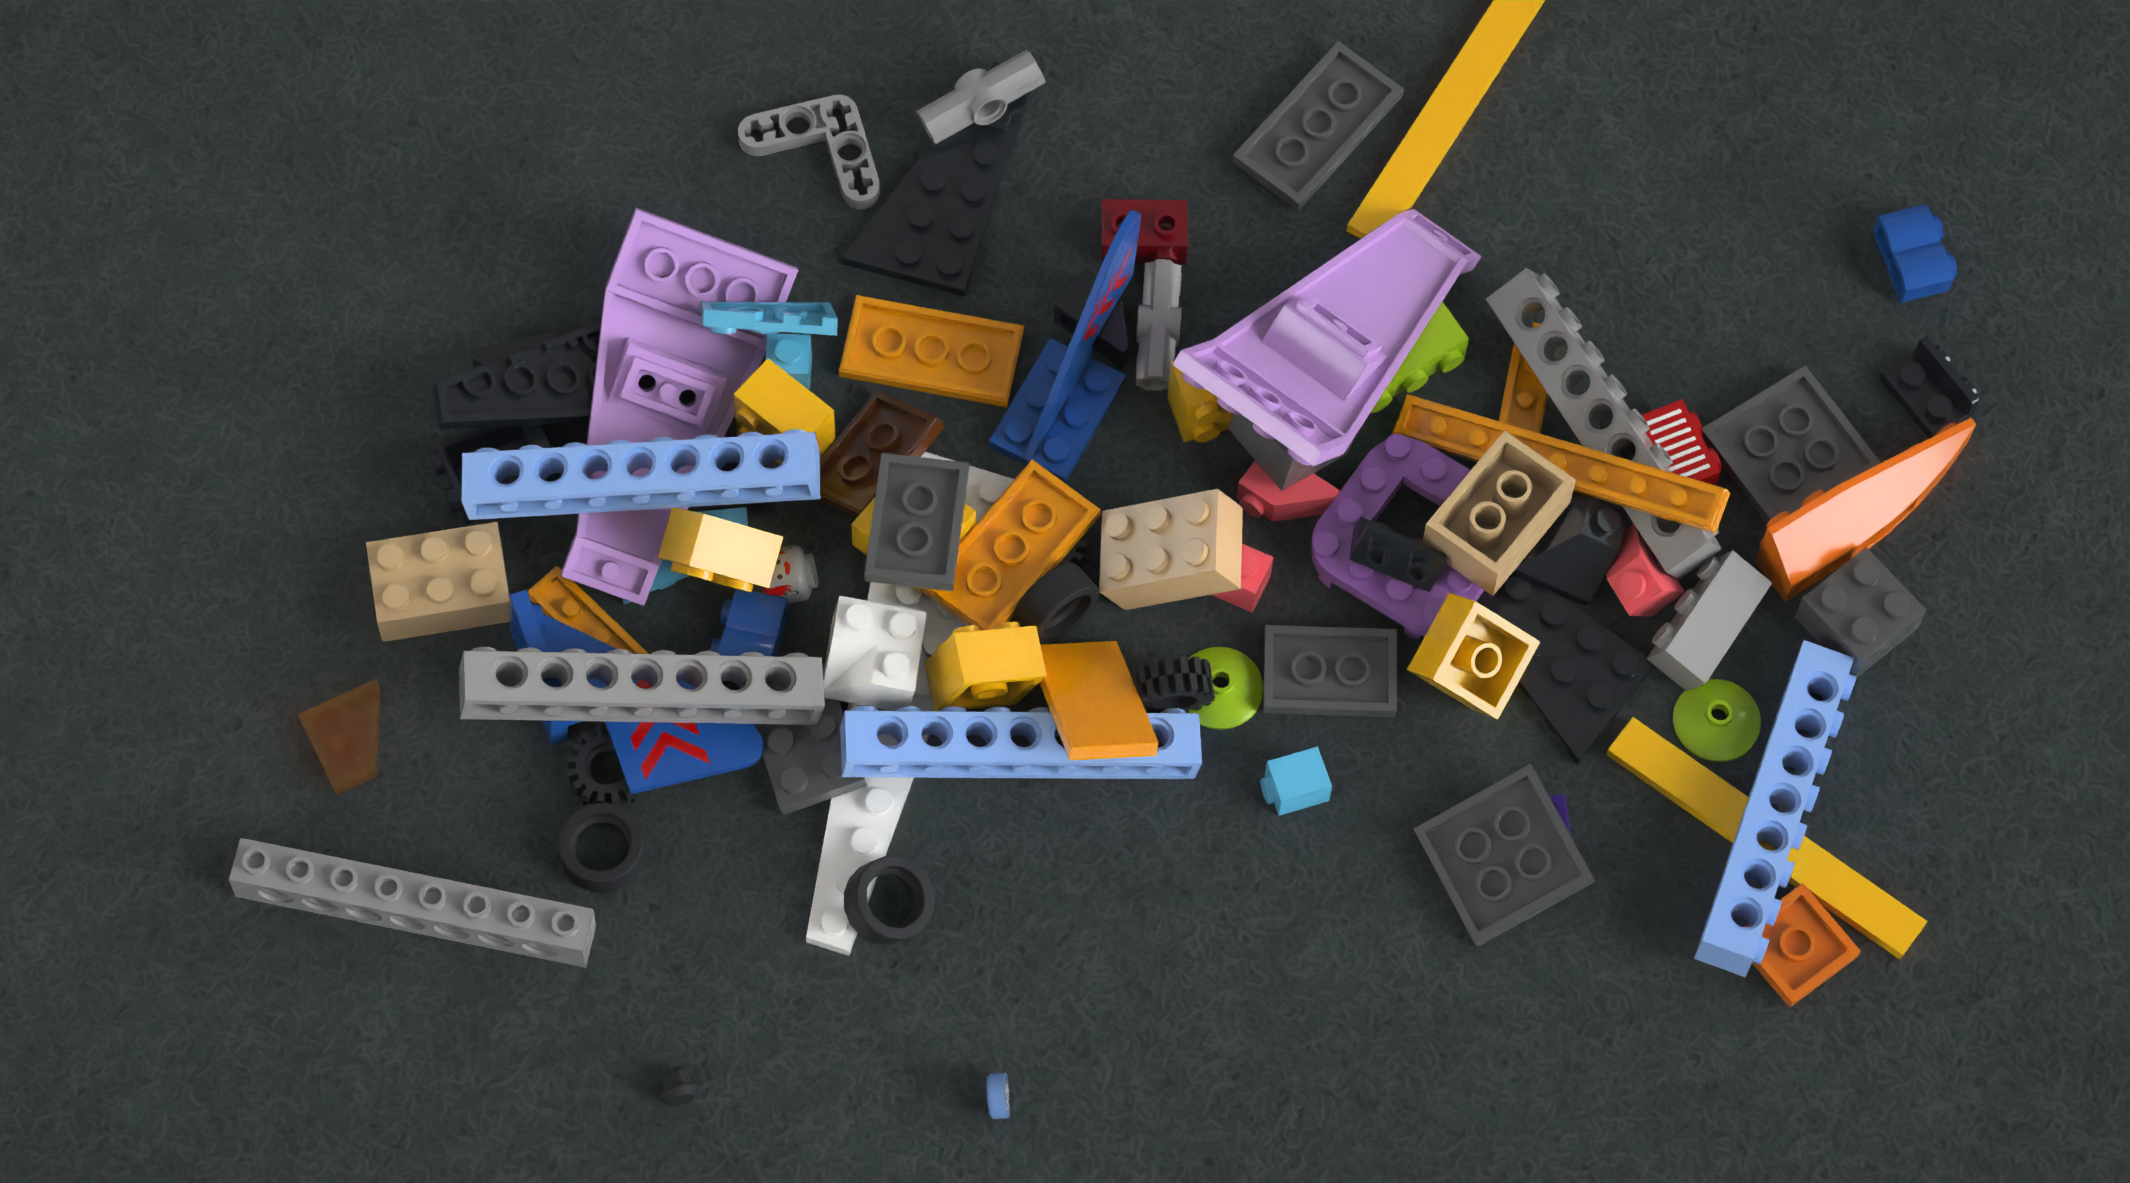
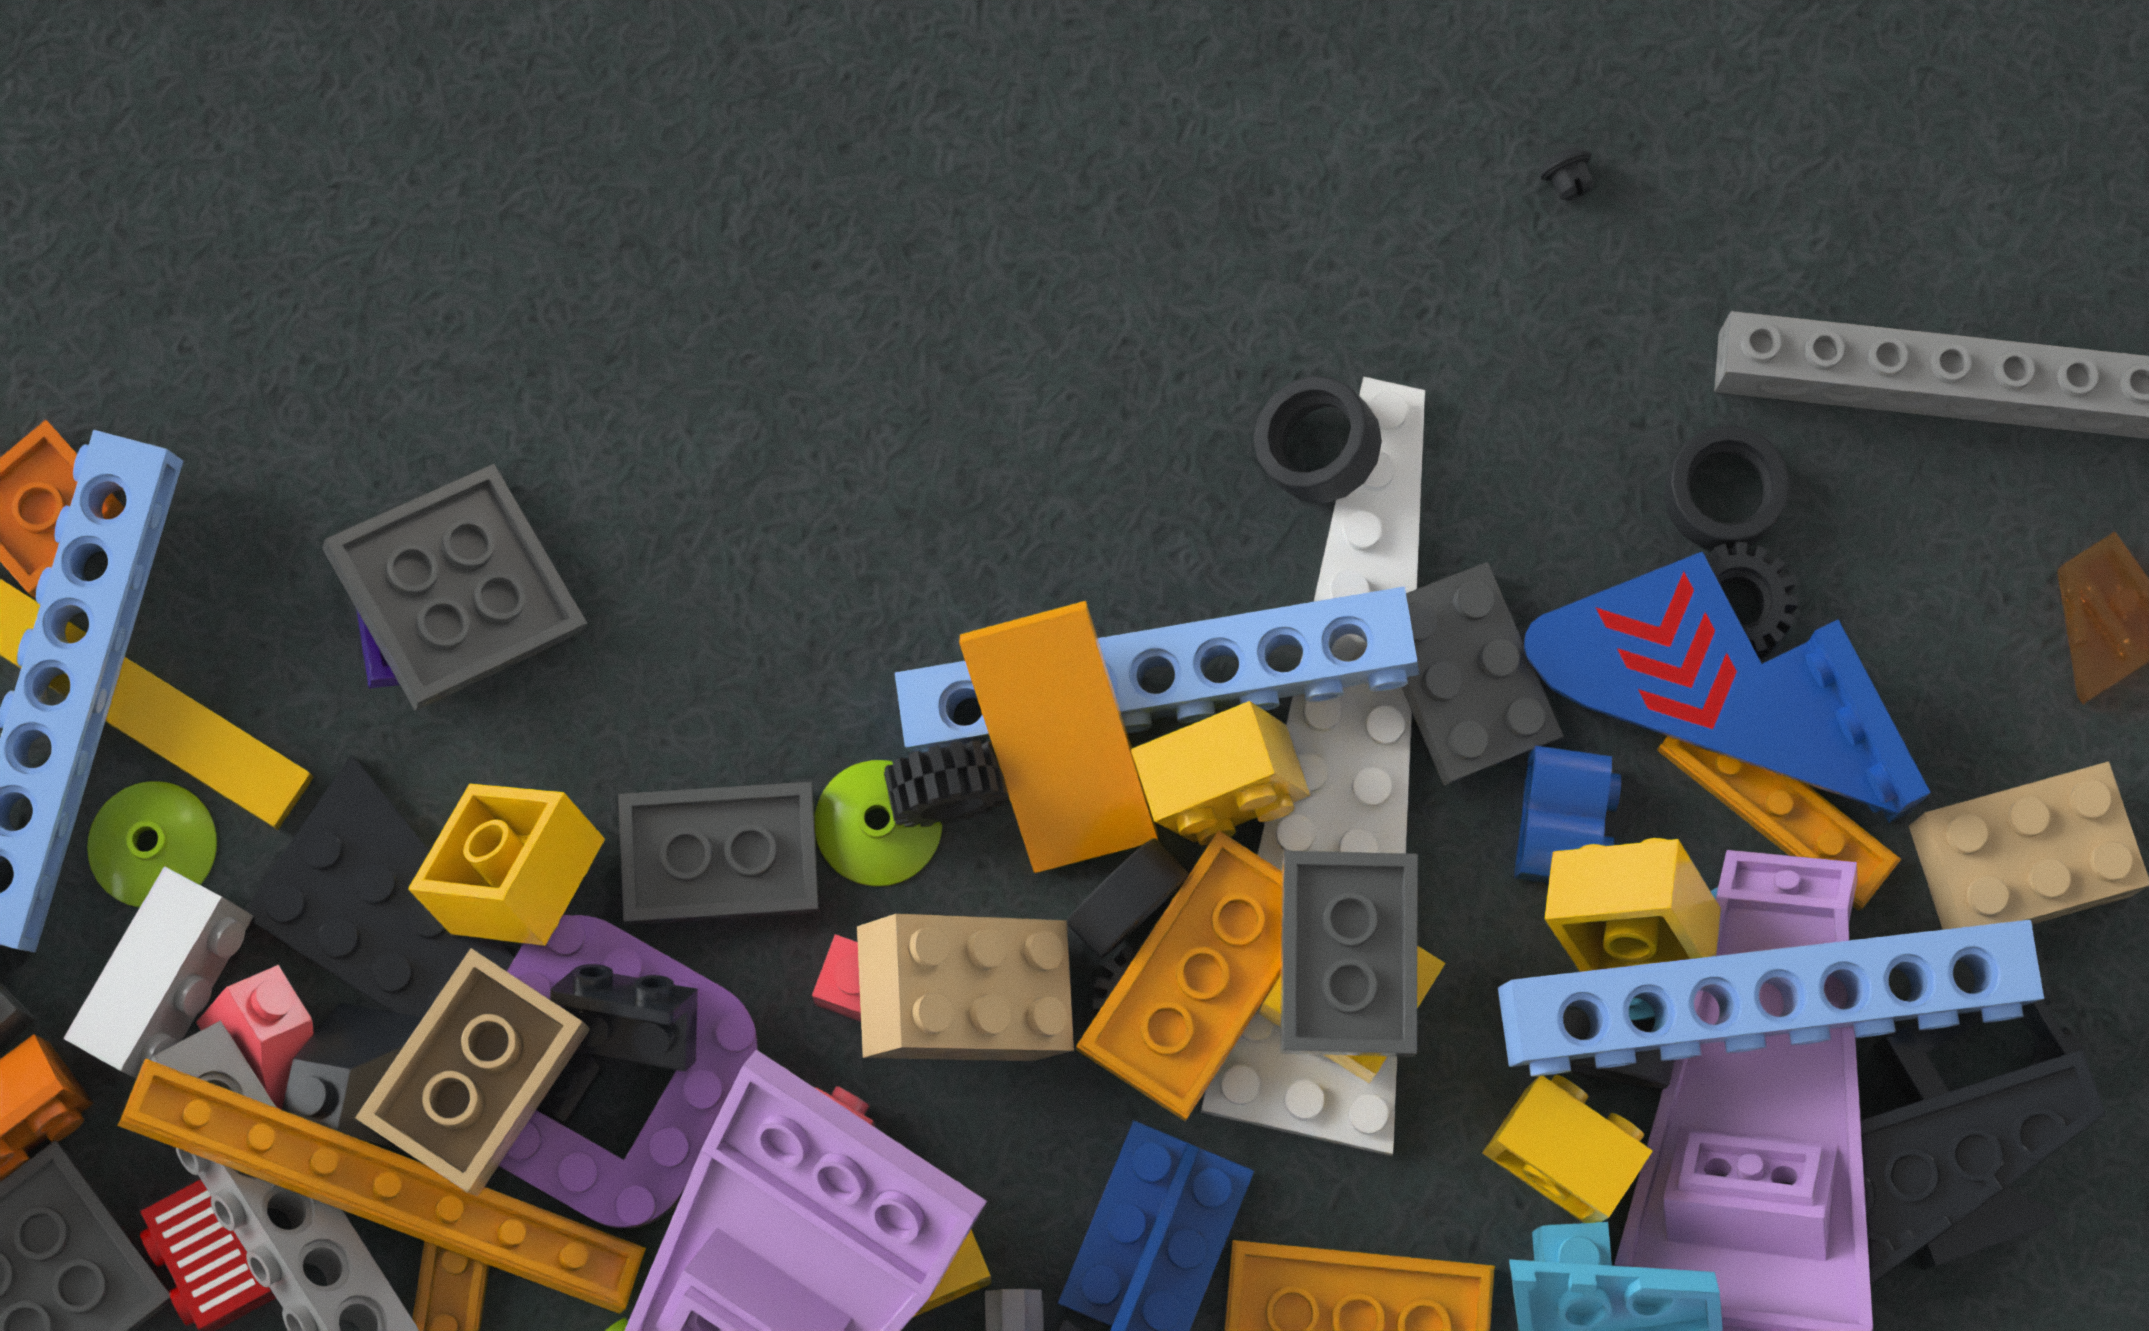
camera: 175 degrees right, 10 degrees up
light grey brick [459,647,825,725] -> none
light grey head [753,545,818,604] -> none
reddish brown tile [815,390,945,518] -> none
white slope [823,596,927,711] -> none
medium blue tile [987,1072,1010,1119] -> none
medium azure brick [1260,746,1332,816] -> none

